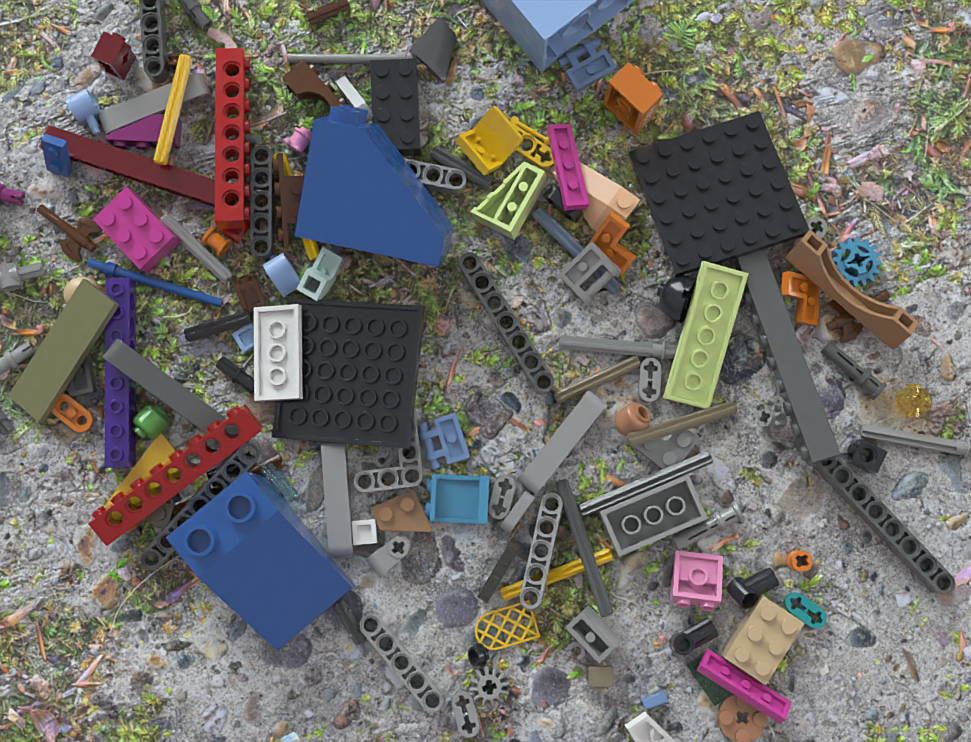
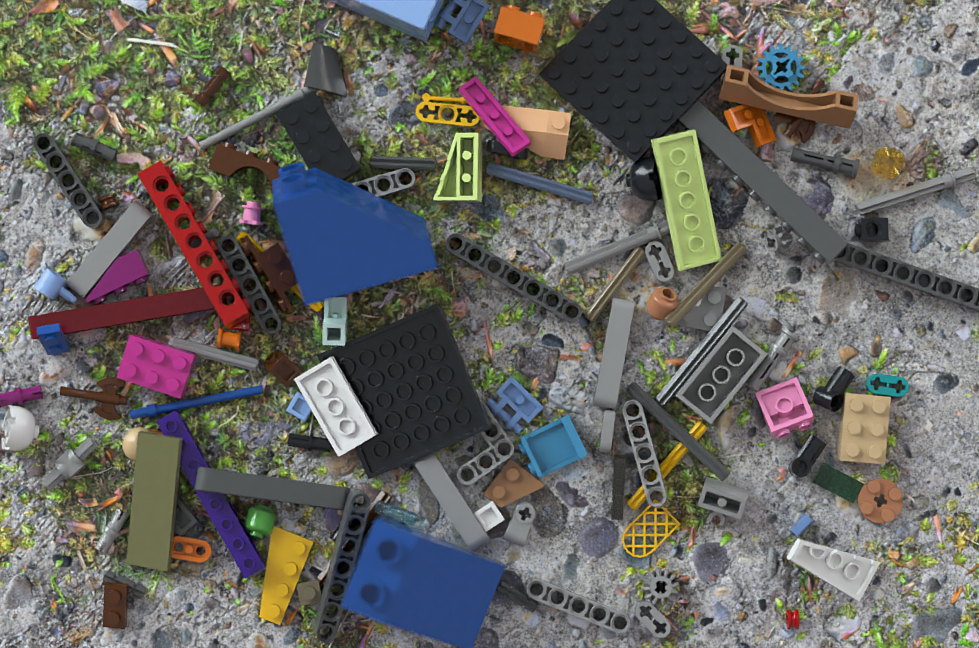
camera: 25 degrees left, 5 degrees up
red brick [88,404,263,546] -> none
dark red brick [91,31,136,80] -> none
yellow axle [154,54,192,165] -> none
black axle [184,310,252,342] -> none
light blue piece [263,253,301,297] -> none
beam [334,76,373,121] -> none
yellow bracket [455,106,523,175] -> none
black plate [468,643,489,667] -> none
light grey beam [488,475,516,519] -> none
light grey plate [558,242,622,304] -> none
orange plate [585,212,637,276] -> none
dark tan plate [587,660,613,687] -> none
dark pink plate [697,649,792,724] -> none
orange bush [786,550,813,572] -> none

